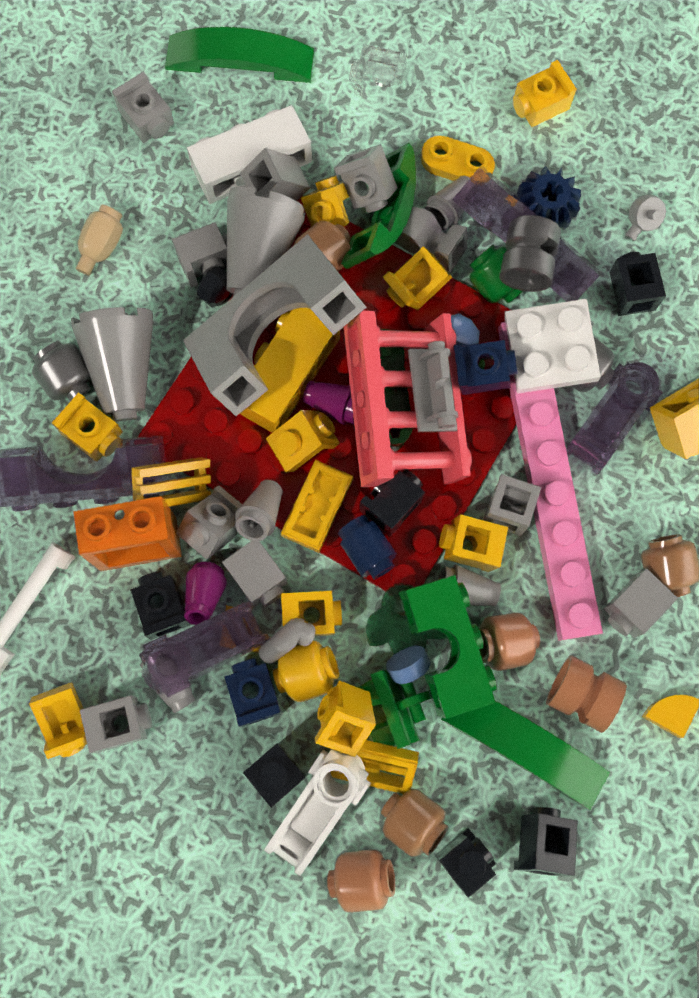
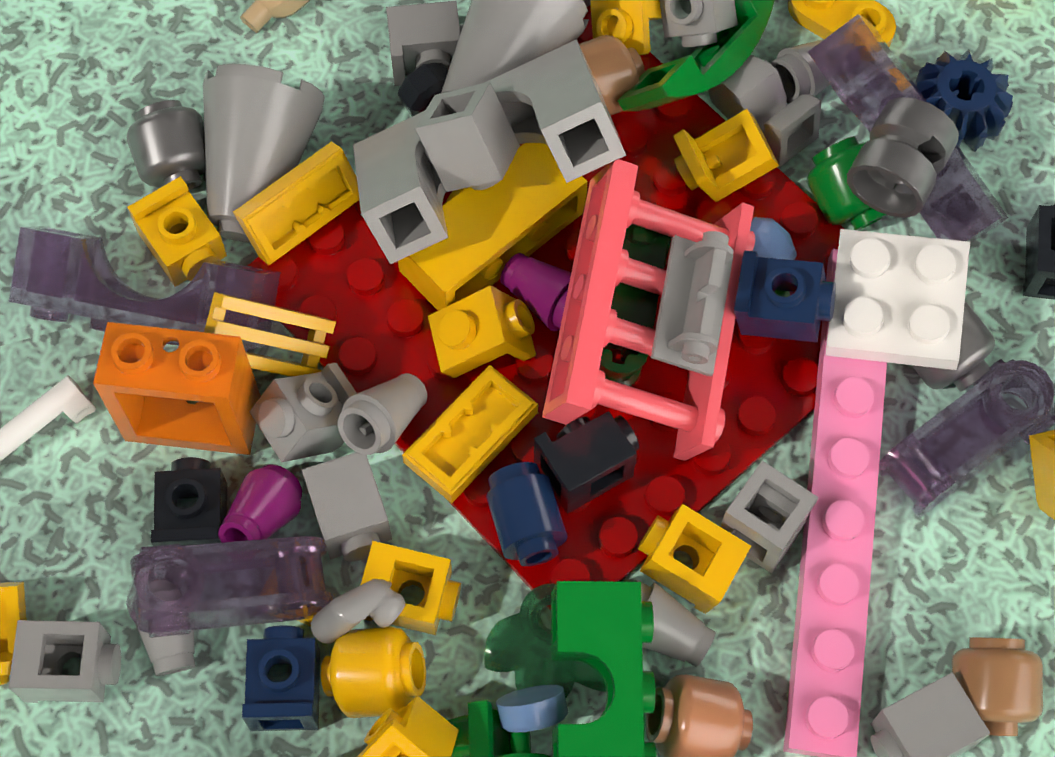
camera: 20 degrees right, 10 degrees down
none -> yellow plate [233,141,359,265]
none -> light grey brick [415,82,520,192]

